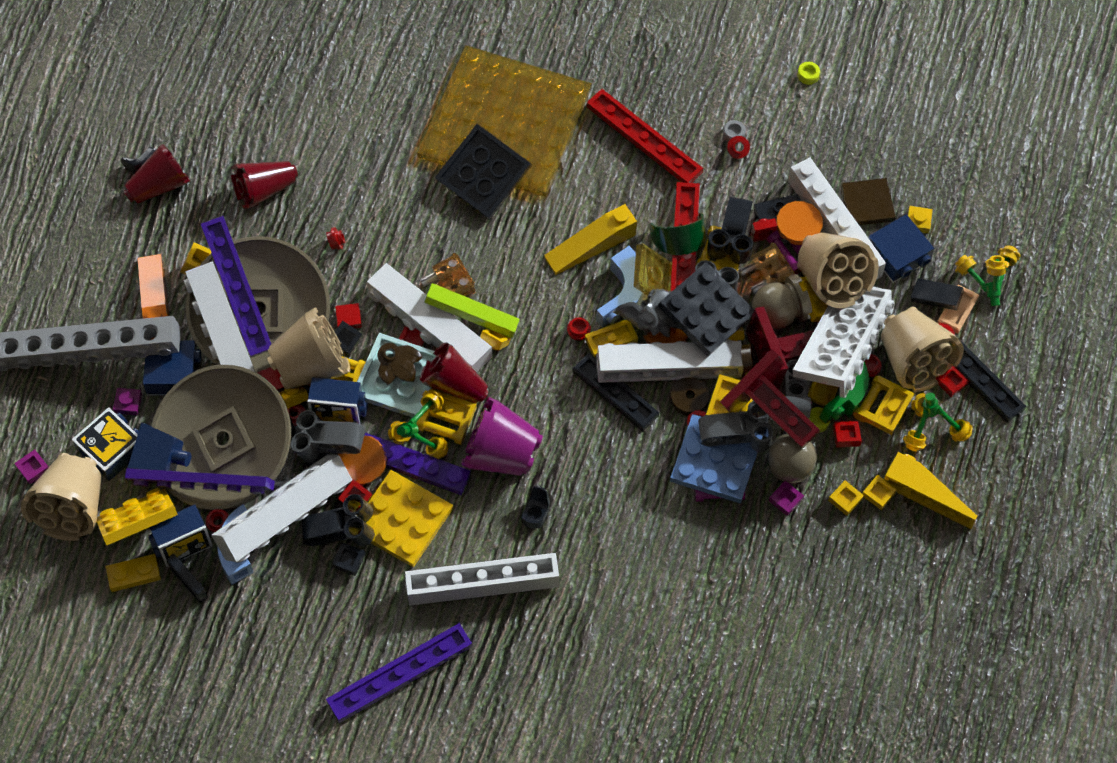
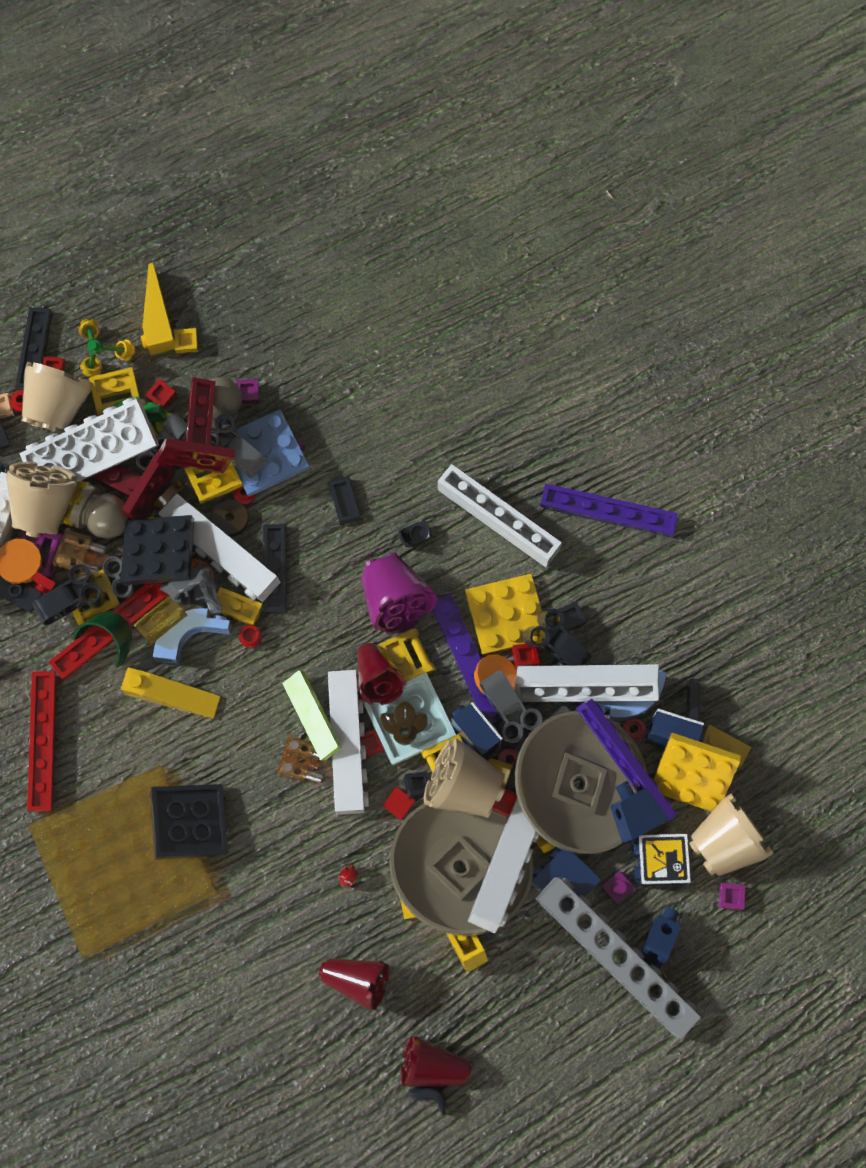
camera: 135 degrees left, 10 degrees up
slope [138,254,169,340] -> none
dark purple plate [201,216,271,358] -> none
yellow plant [388,389,448,459] -> none
yellow plate [480,329,511,350] -> none
yellow plate [828,480,864,516] -> none
none -> black tile [328,477,362,525]
none -> dark blue torso [640,907,681,969]

